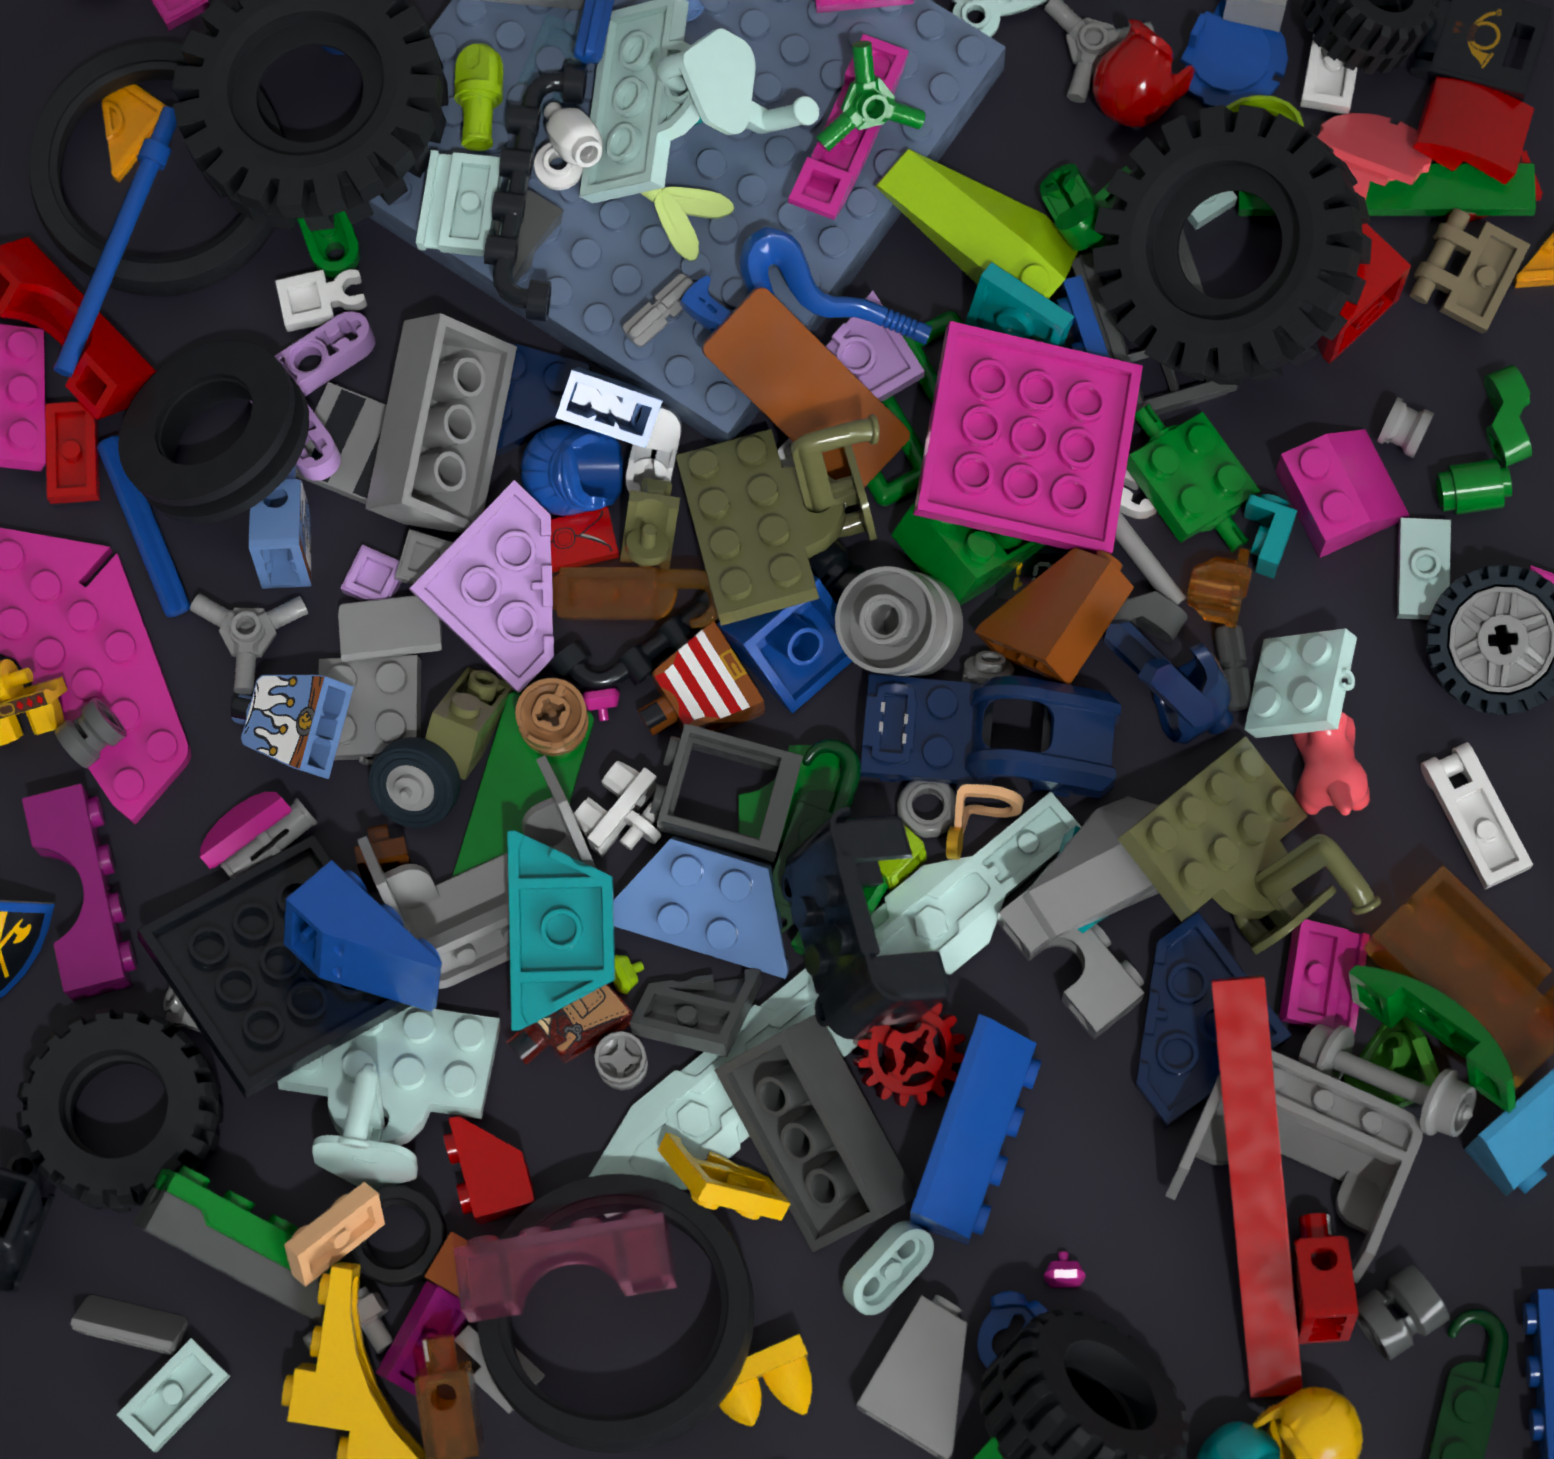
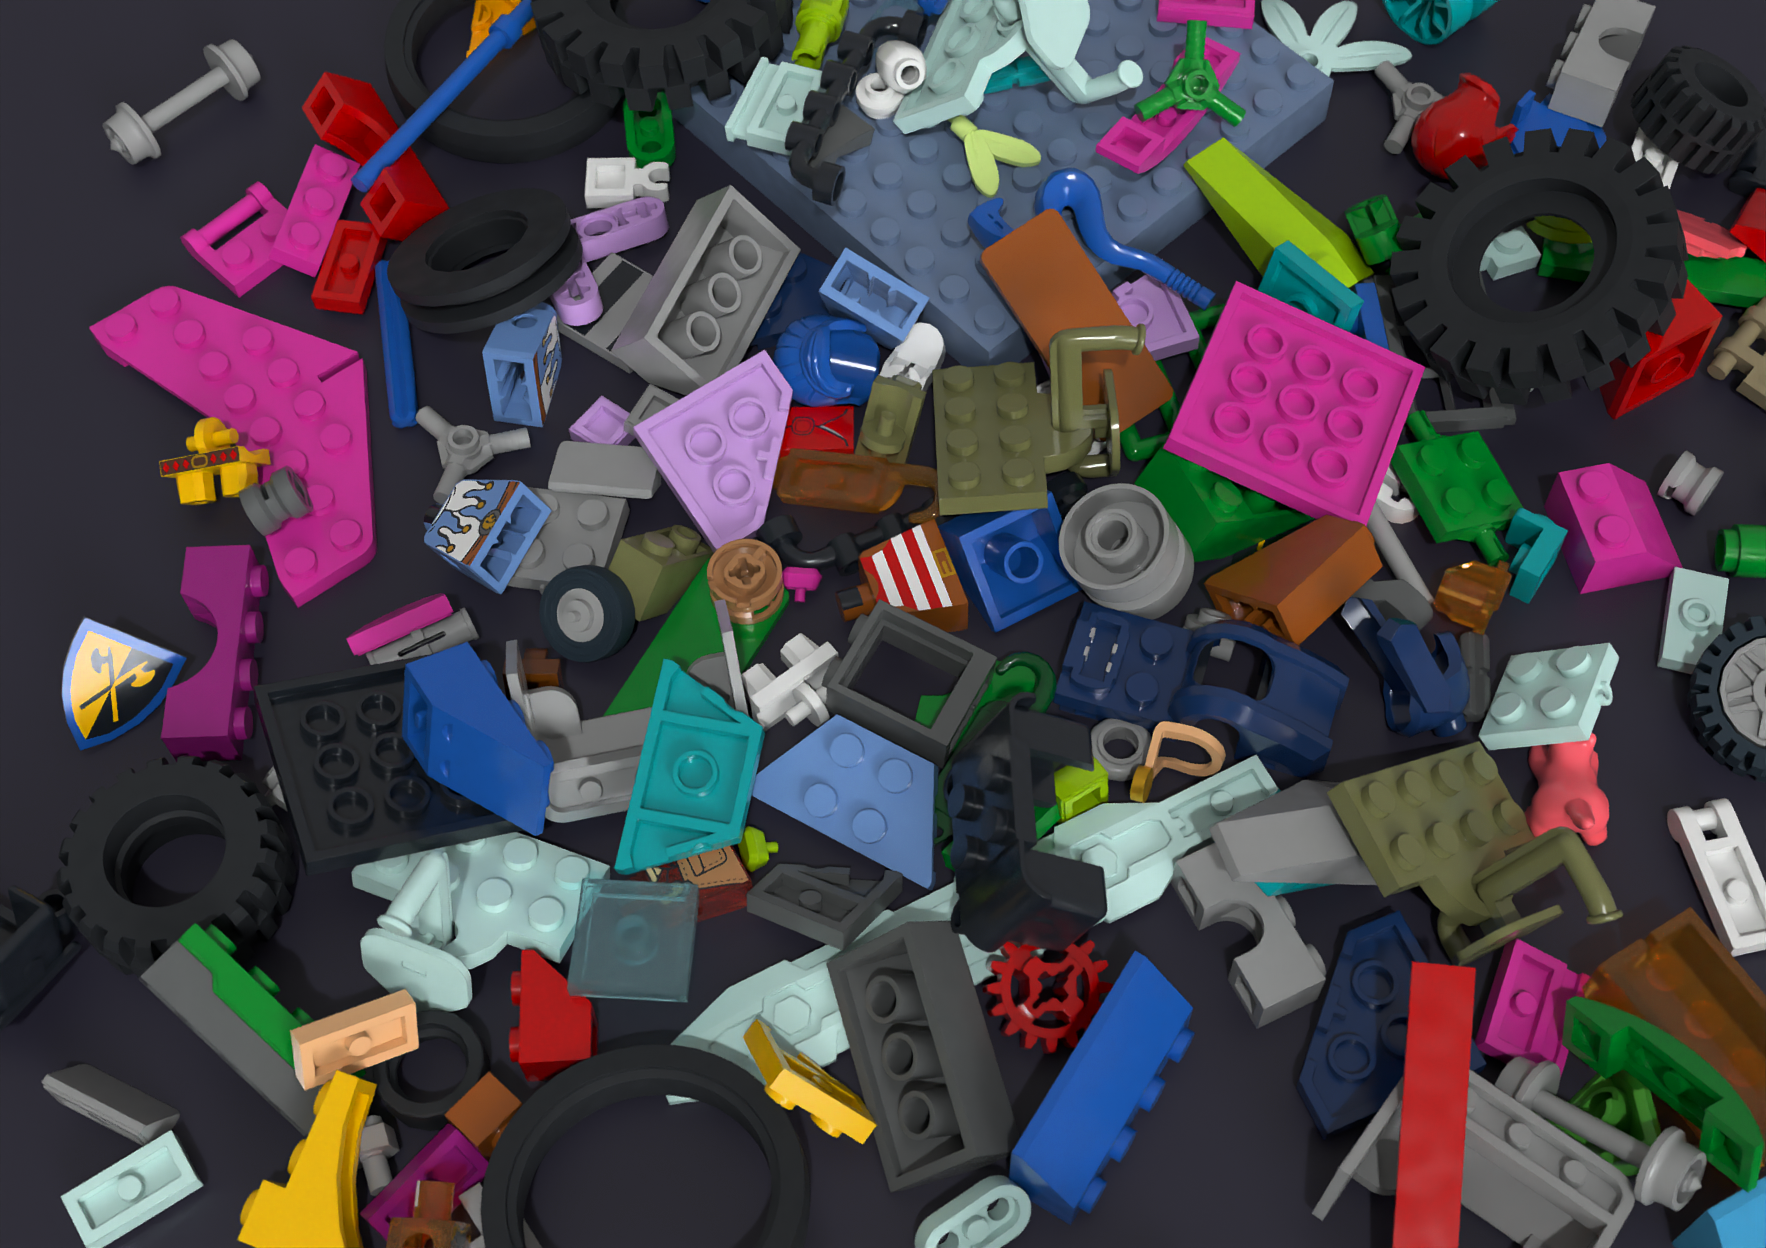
camera: 10 degrees right, 15 degrees down
clear pink arch [454,1209,677,1323] -> none
light grey wheel [594,1031,648,1091] -> none
light grey piece [622,274,694,348] -> none
none -> clear light blue plate [567,878,700,1003]

